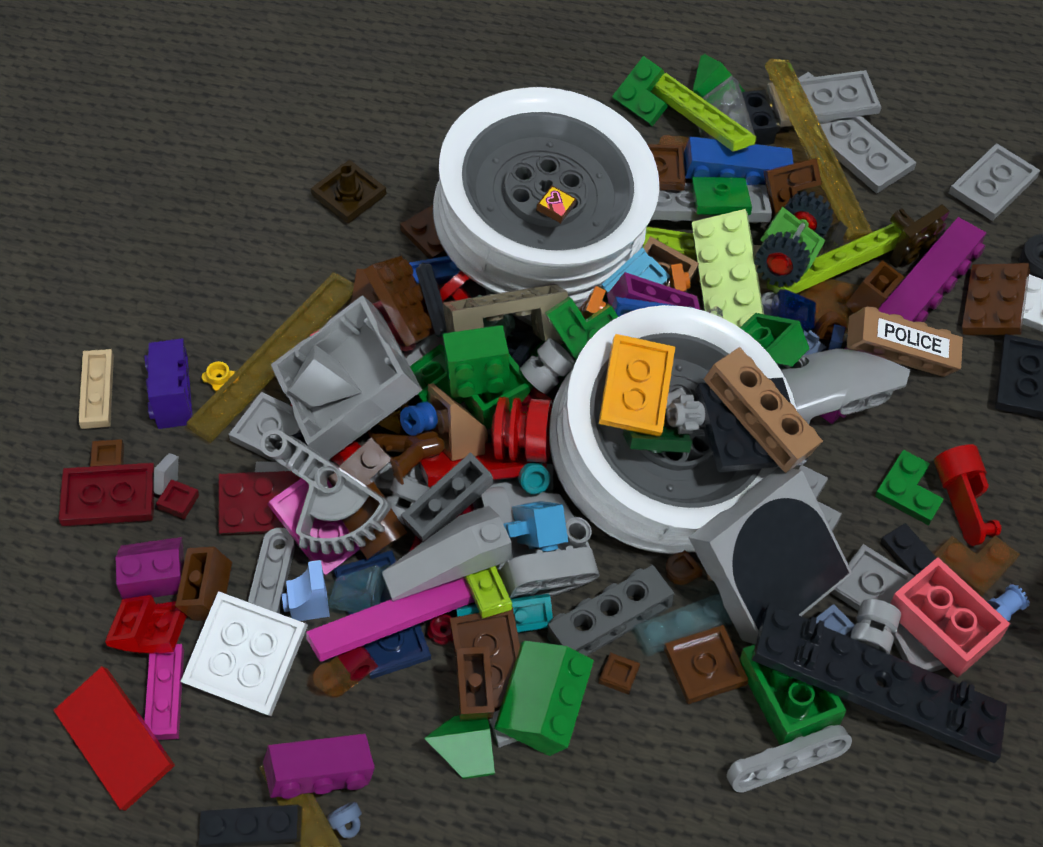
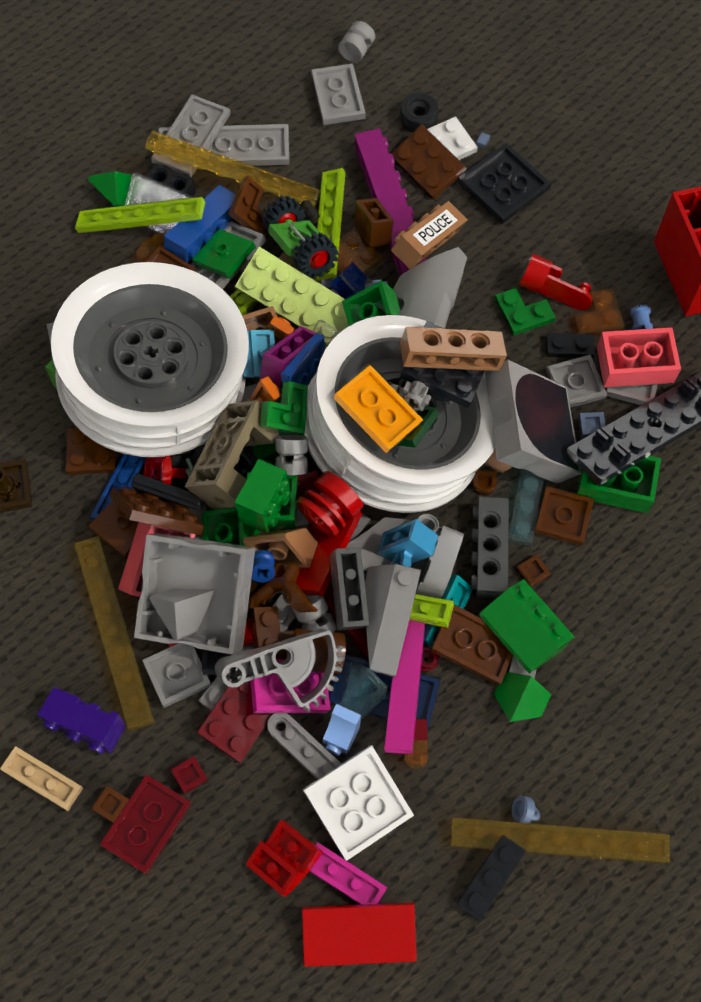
camera: 55 degrees left, 10 degrees up
magenta slope [115,537,184,599] -> none
light grey tile [153,453,179,495] -> none
reddish brown brick [175,546,232,621] -> none
yellow plate [202,361,237,392] -> none
magenta brick [263,734,375,799] -> none
reddish brown brick [455,646,495,721] -> none
teal tile [518,462,550,494] -> none
tile [536,185,577,224] -> none
green plate [612,56,668,126] -> none
light grey plate [727,725,852,792] -> none
reddish brown tile [813,311,847,340] -> none
dark blue tile [828,324,845,350] -> none
light grey wheel [850,599,902,654] -> none
dark brown plate [889,204,950,268] -> none

